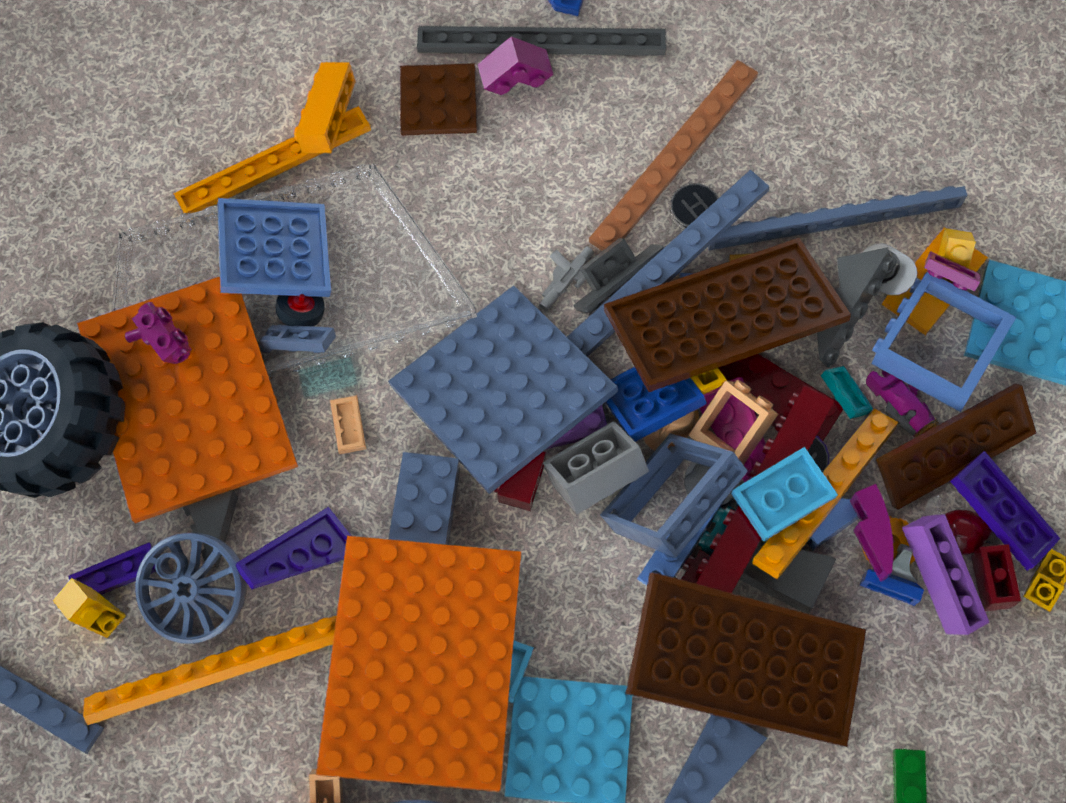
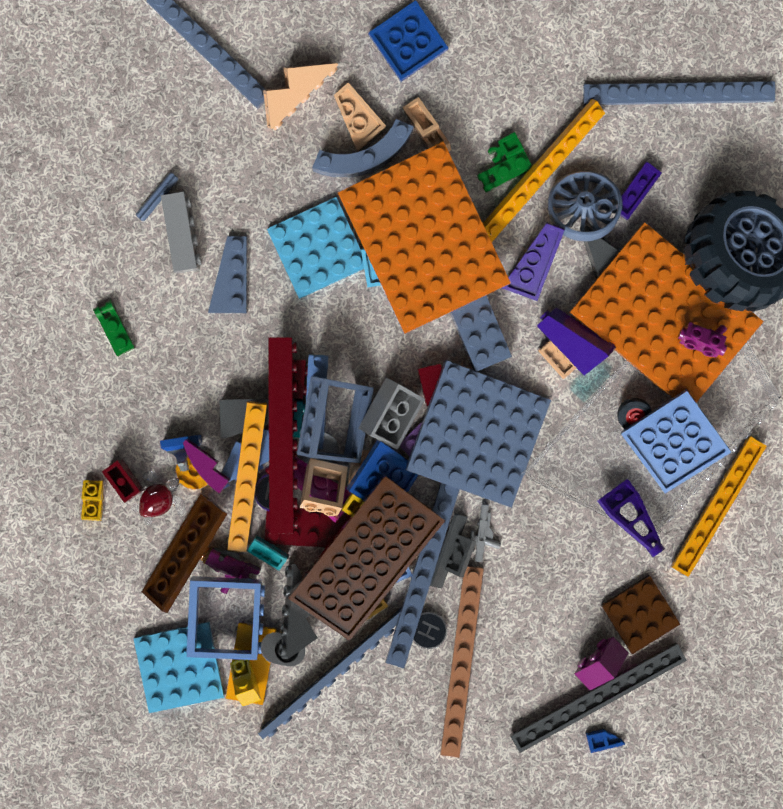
camera: 150 degrees right, 20 degrees up
yellow slope [52,578,126,638] -> none
sand blue plate [258,325,336,354] -> none
light orange brick [294,62,356,153] -> none
reddish brown plate [625,573,867,747] -> none
medium azure plate [731,447,838,542] -> none
medium lavender brick [902,514,989,635] -> none
magenta plate [924,251,980,291] -> none
dark purple plate [950,451,1061,571] -> none
none -> green plate [477,151,532,193]
none -> green plate [488,132,524,163]
none -> dark purple slope [537,307,616,376]
none -> dark purple plate [597,479,665,557]

